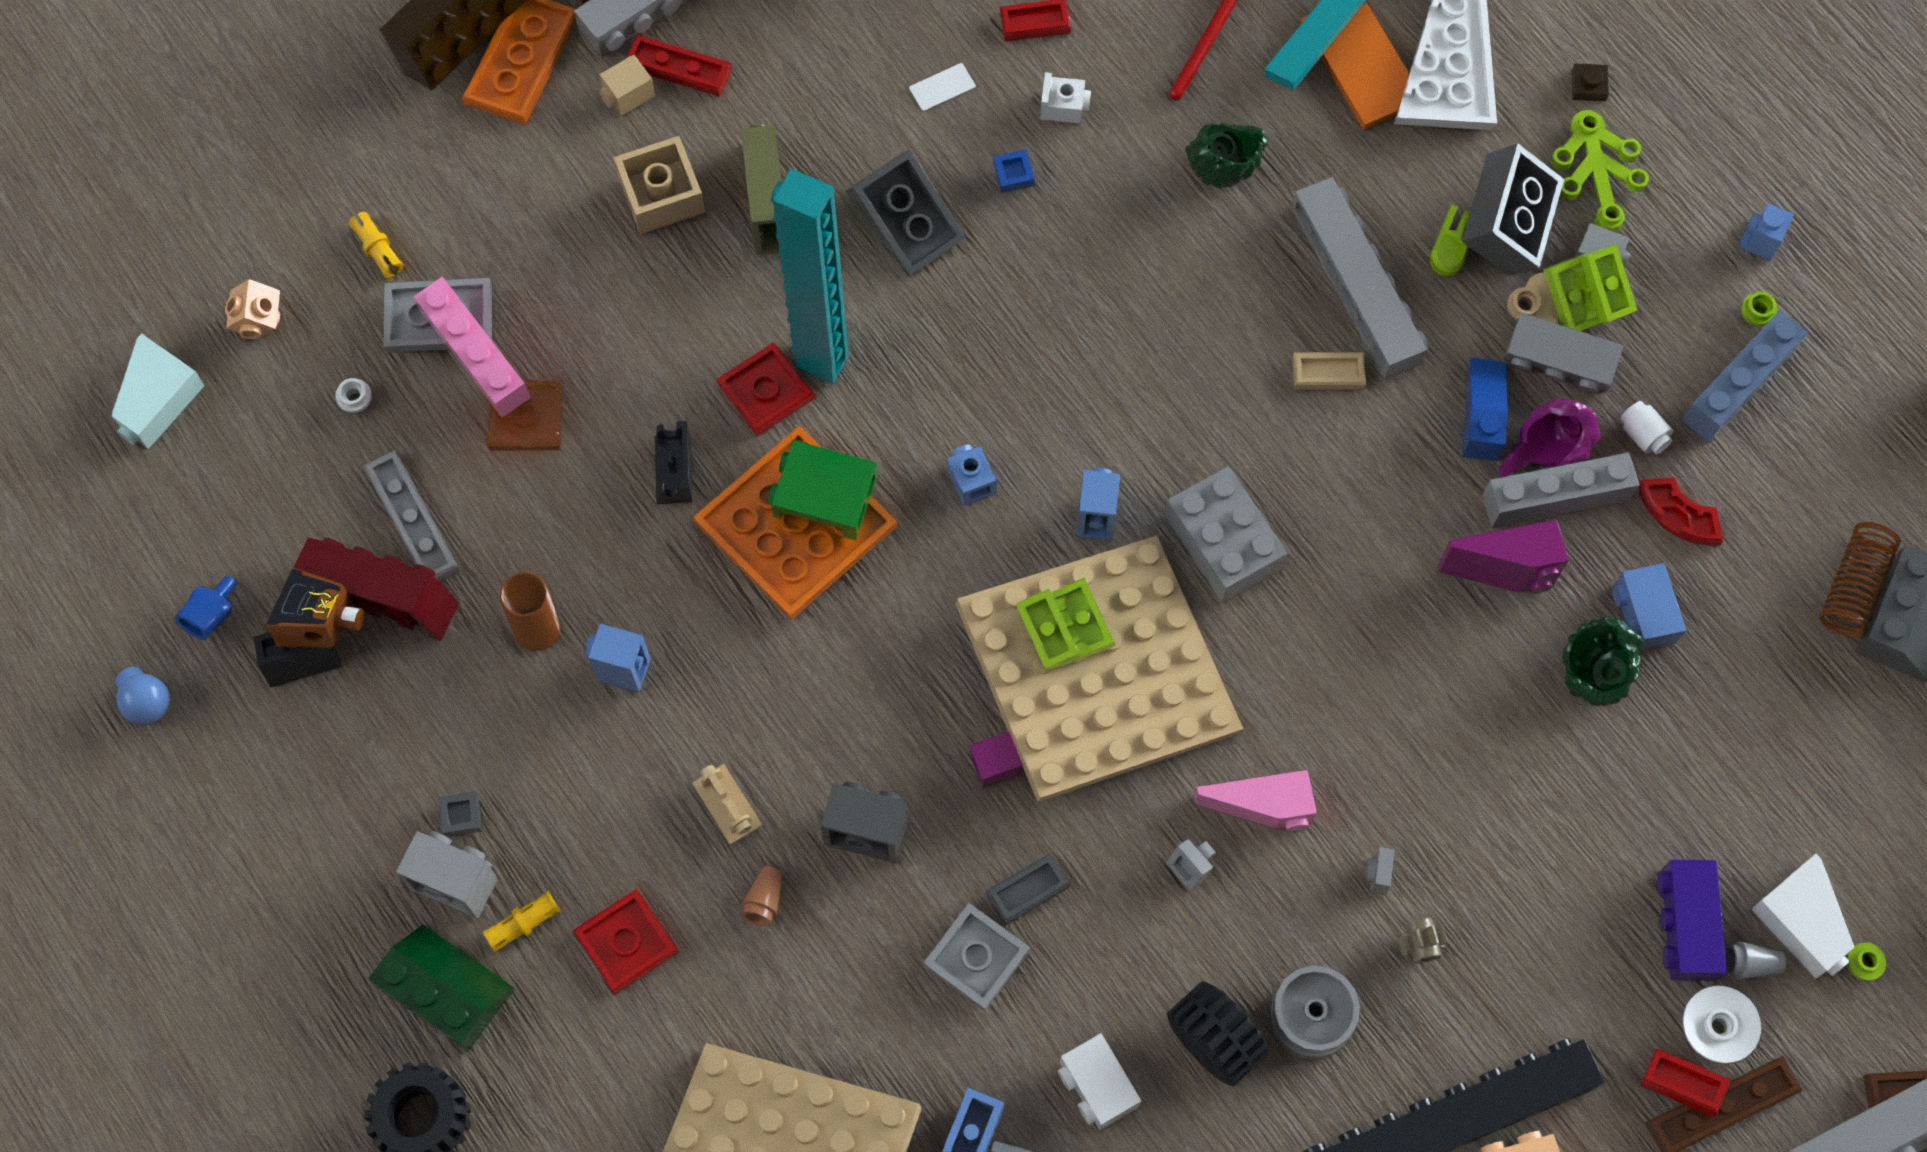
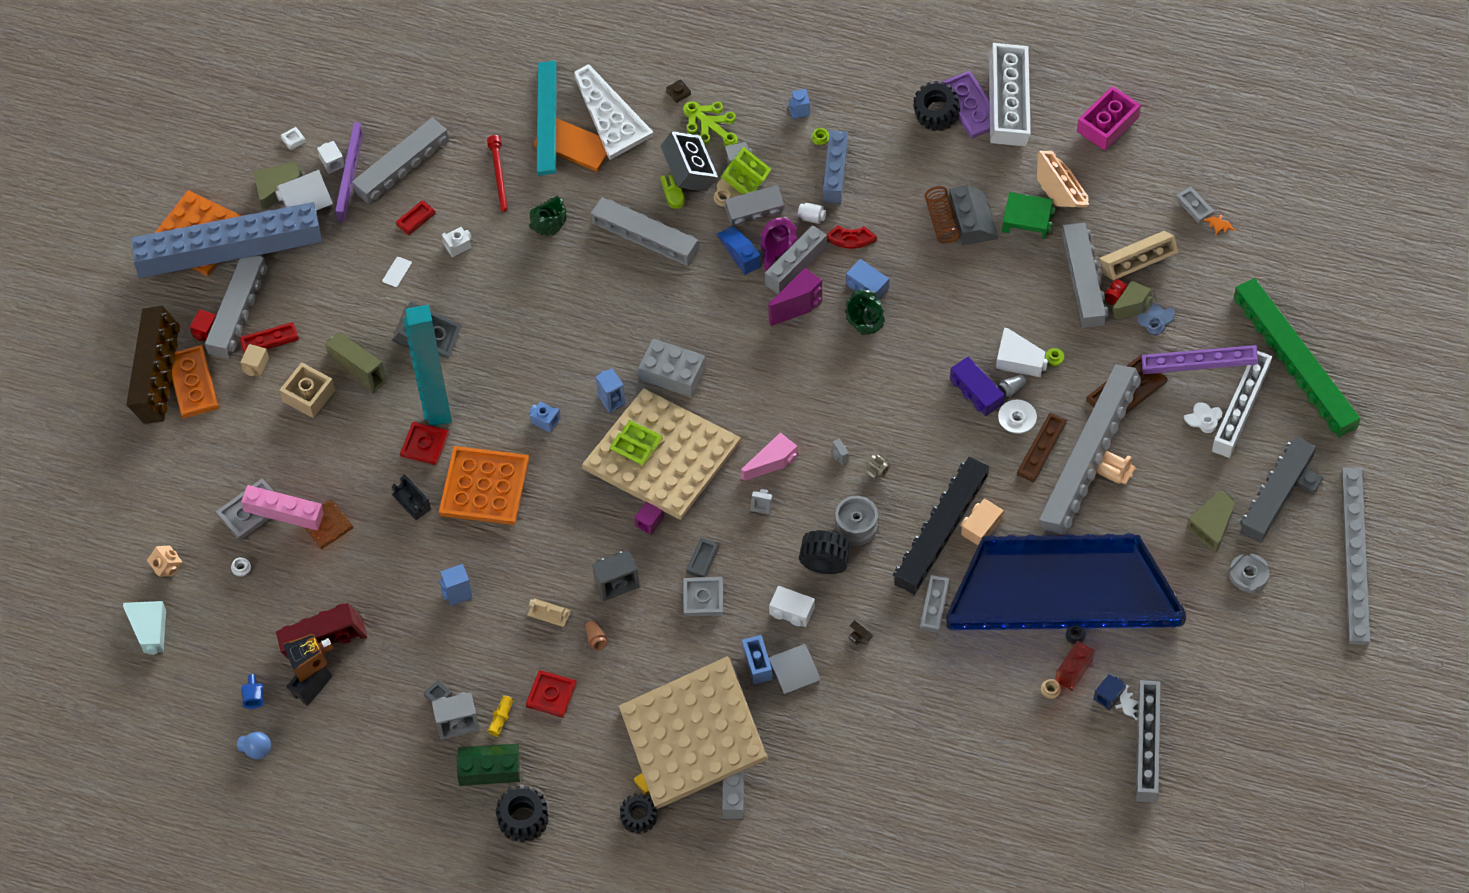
camera: 35 degrees left, 10 degrees down
yellow pin [349,212,404,278] -> none
light grey tile [364,450,460,581] -> none
dark orange piece [500,572,560,651] -> none
green panel [768,440,878,541] -> none
blue plate [993,149,1035,193] -> none
tan tile [1292,352,1366,390] -> none
red tile [1641,1048,1731,1118] -> none

